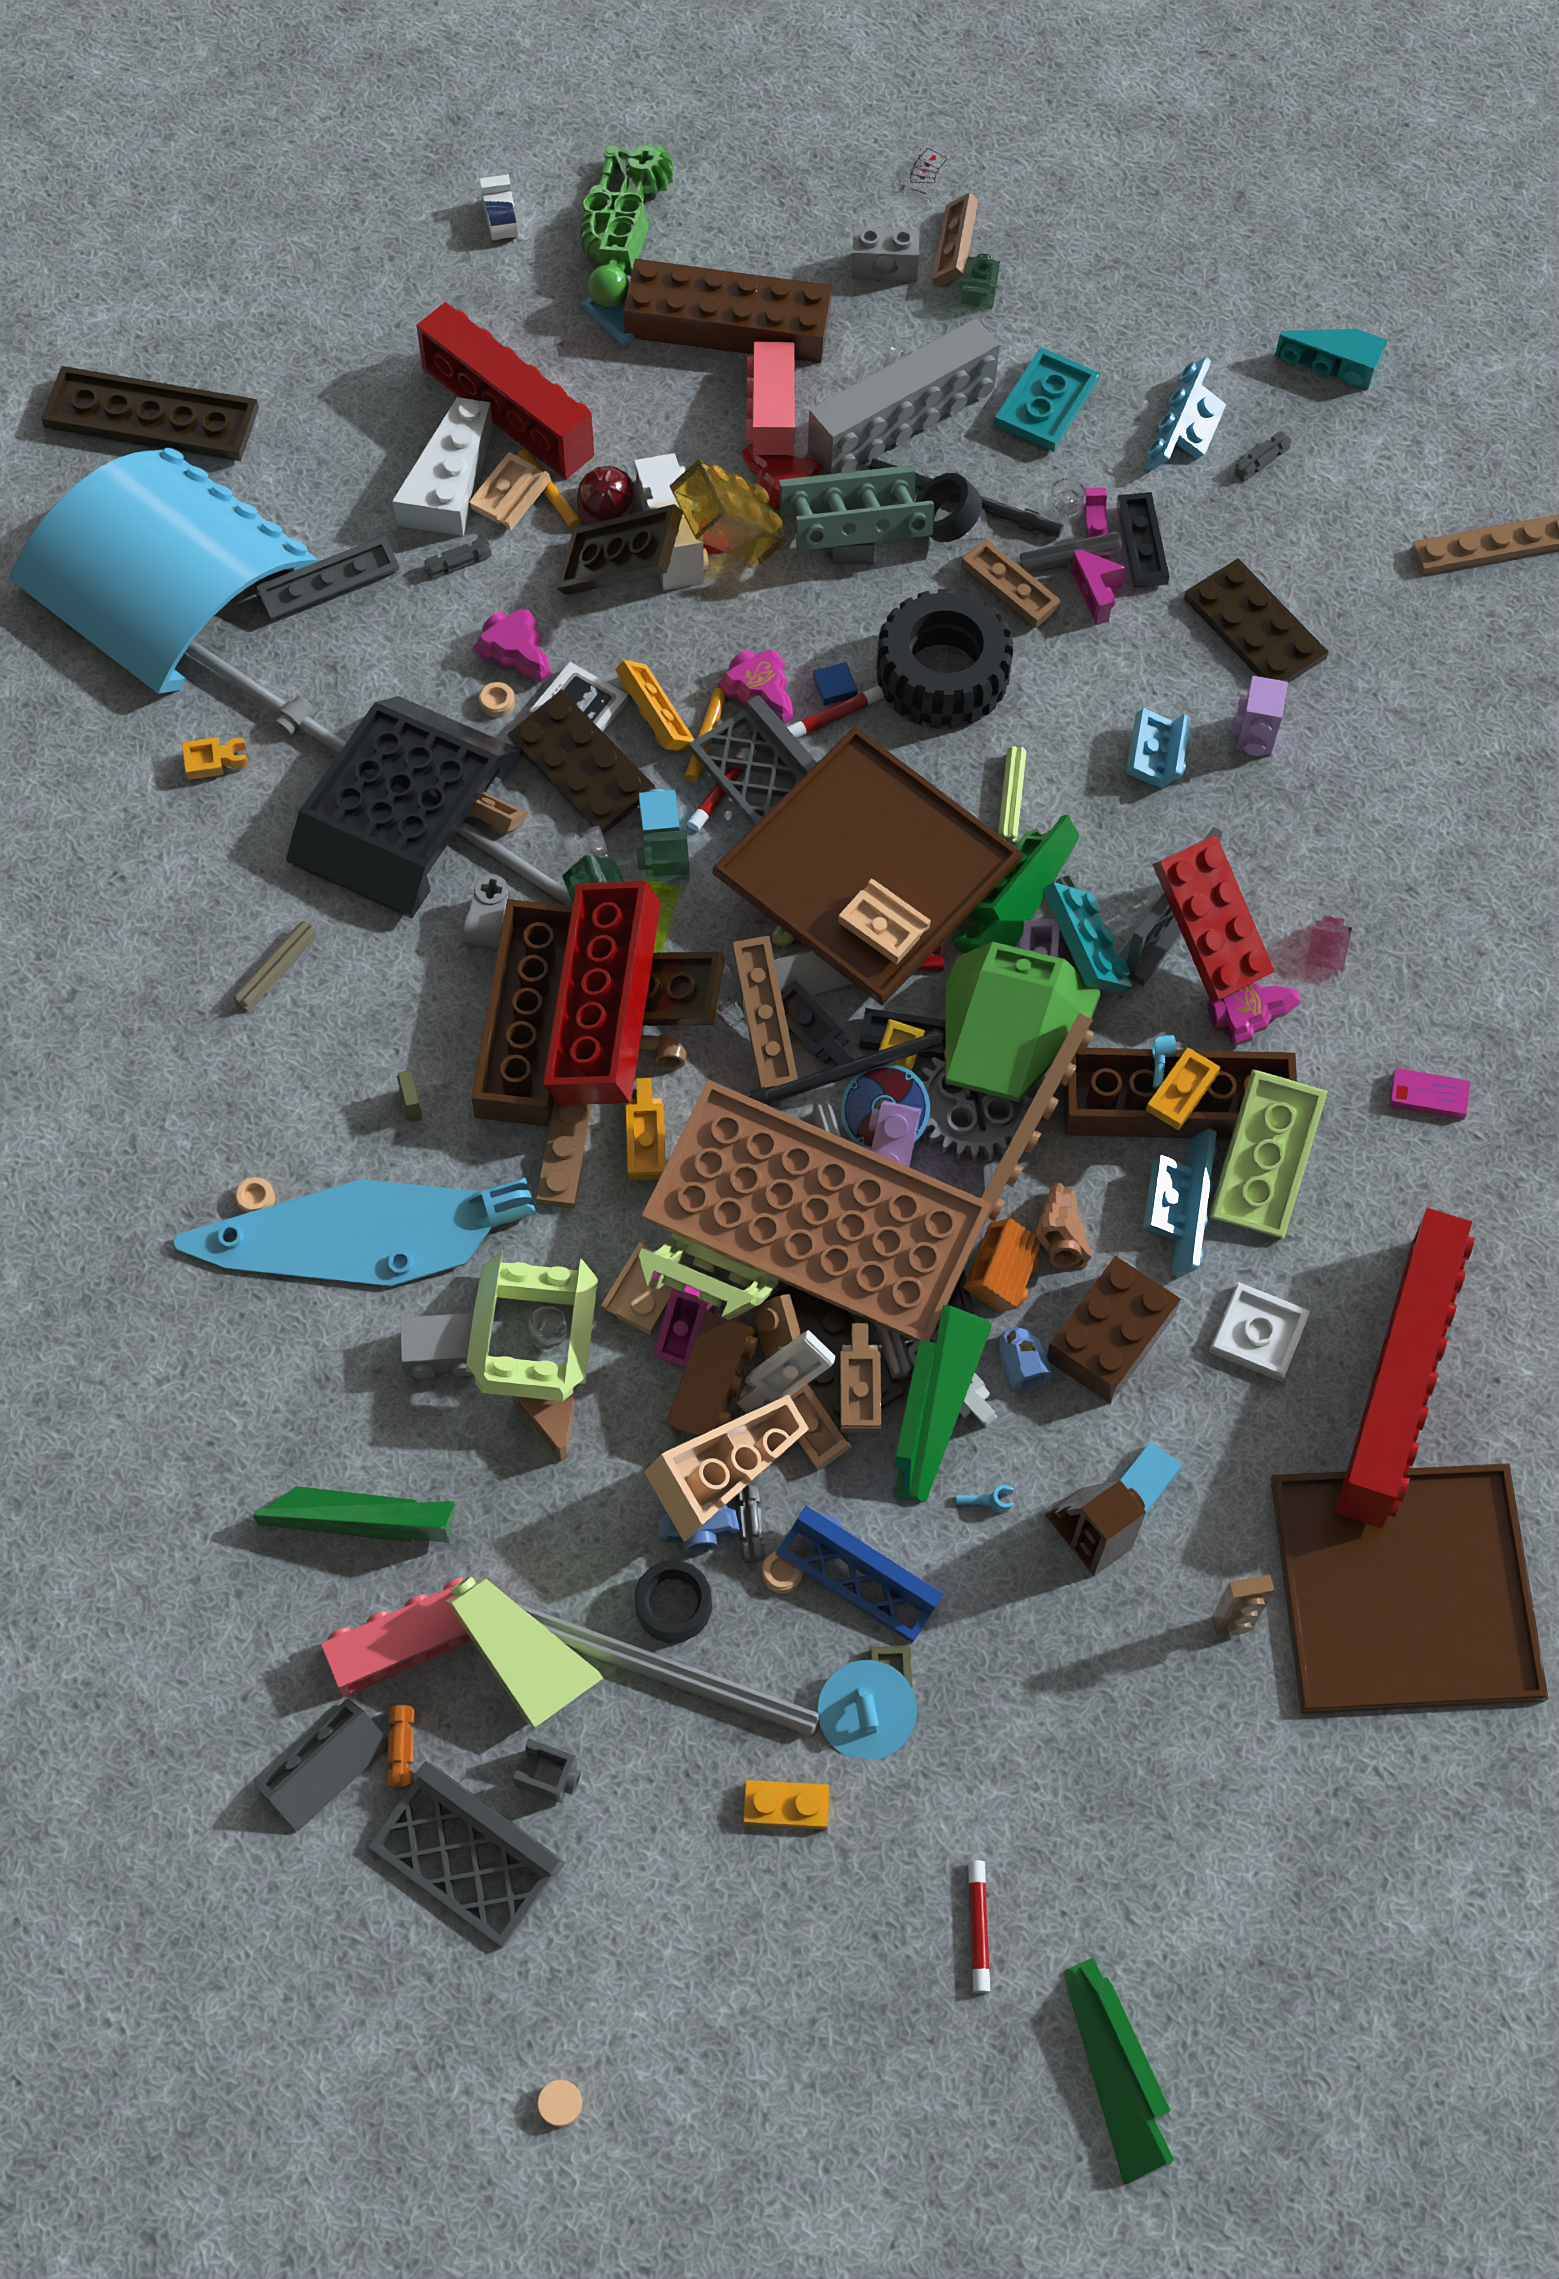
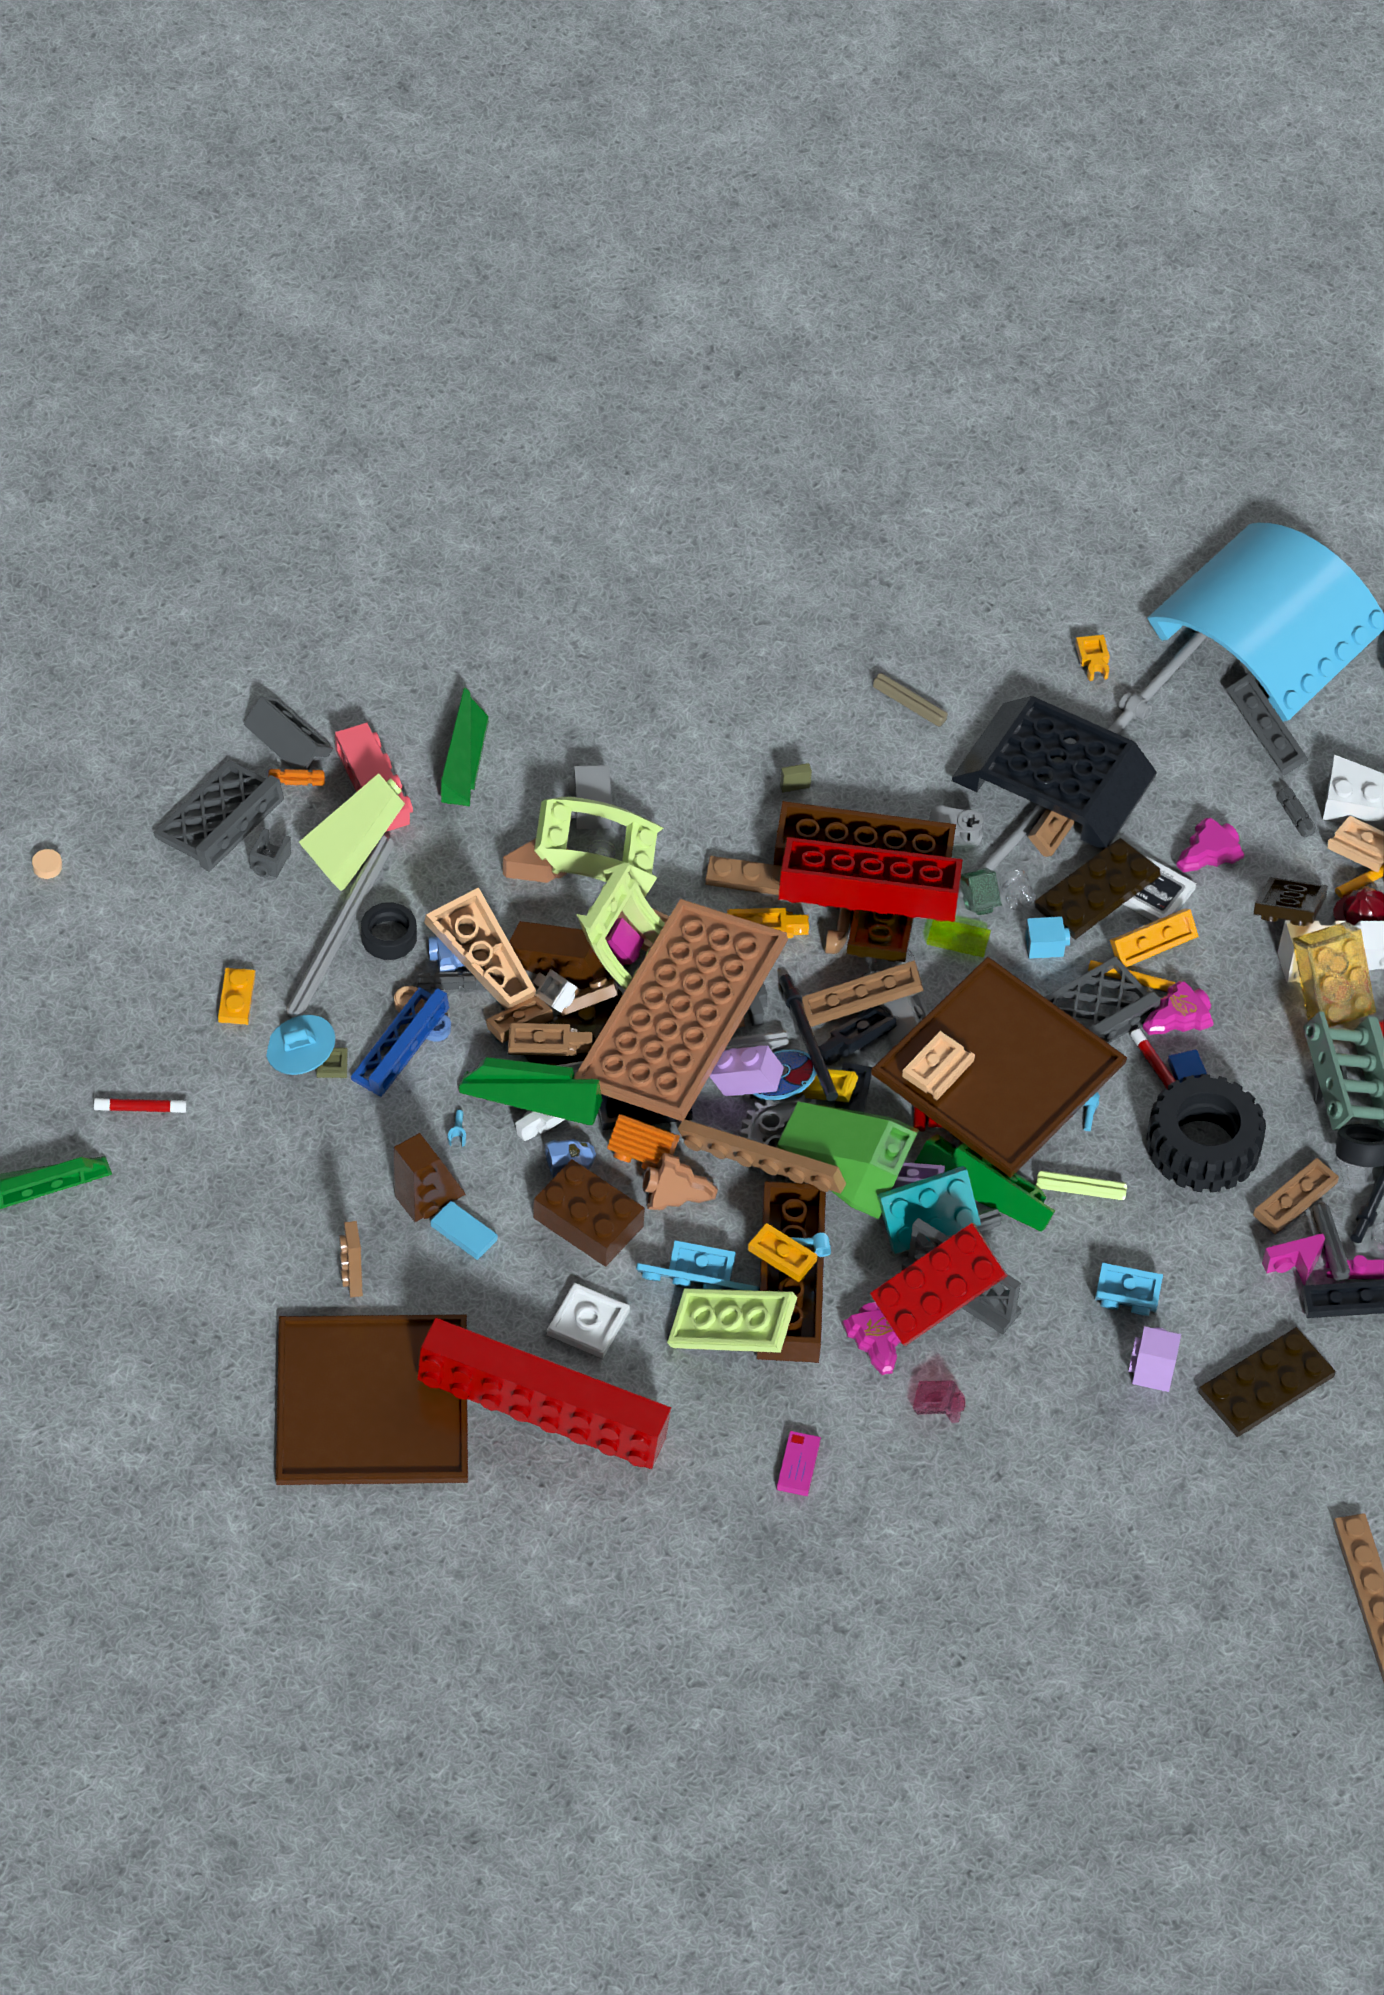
camera: 90 degrees right, 10 degrees down
medium azure wing [174,1178,536,1287] -> none
light nougat tile [235,1177,275,1214] -> none
light nougat tile [479,682,515,718] -> none
clear green brick [636,830,690,882] -> none
bar [687,748,756,832] -> none

